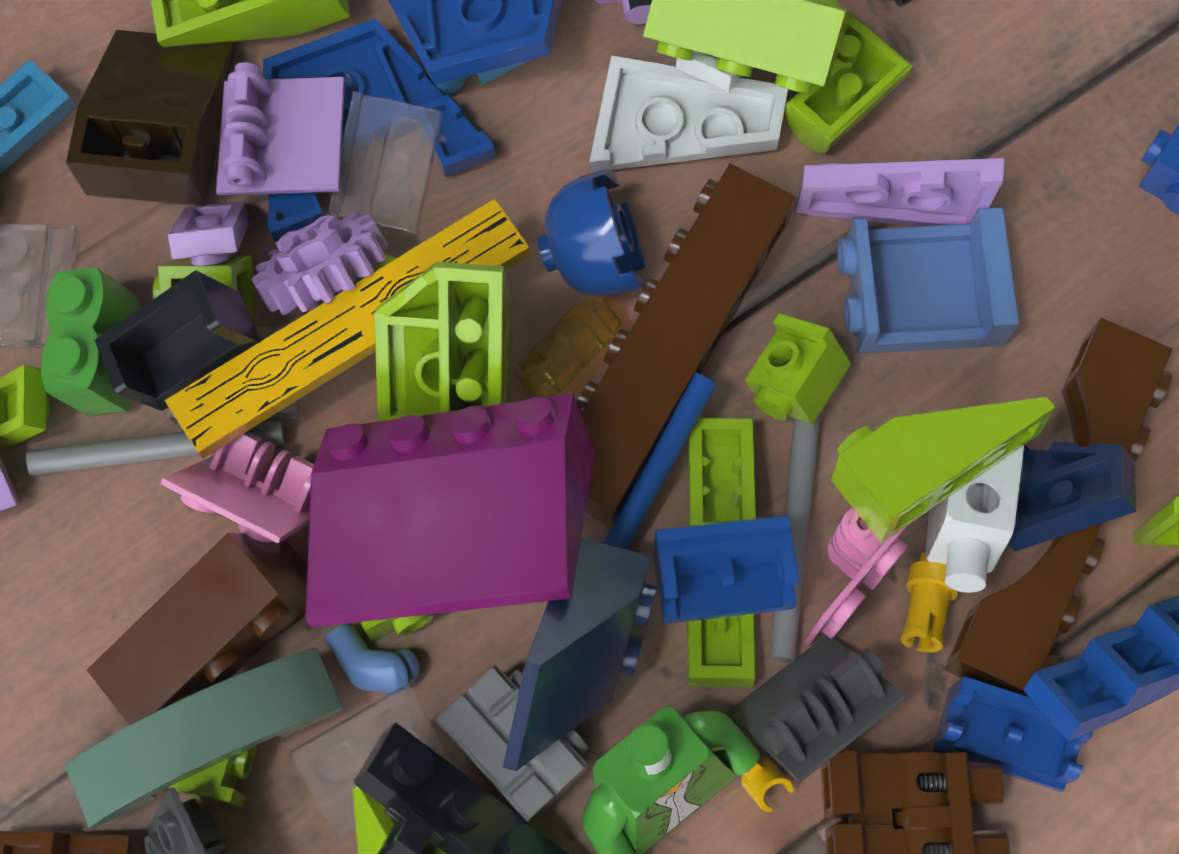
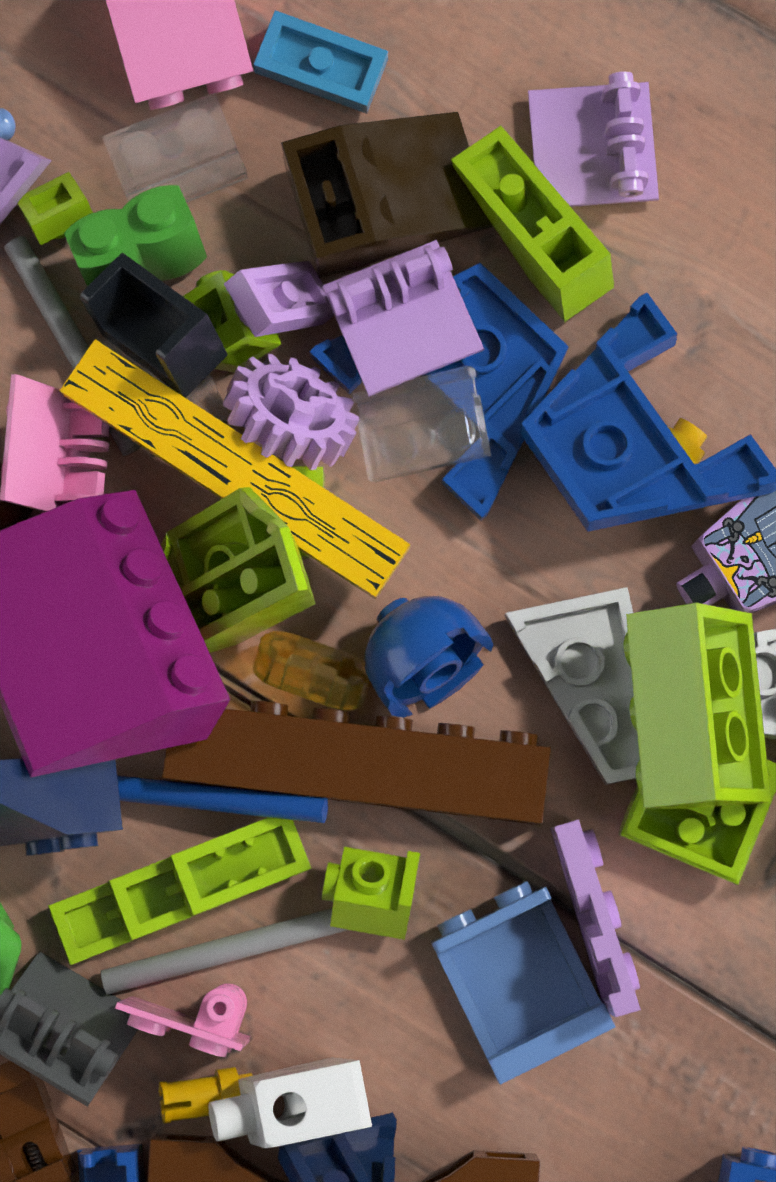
camera: 70 degrees right, 10 degrees up
blue hinge [653,515,799,624] -> none
lime slope [831,397,1055,543] -> none

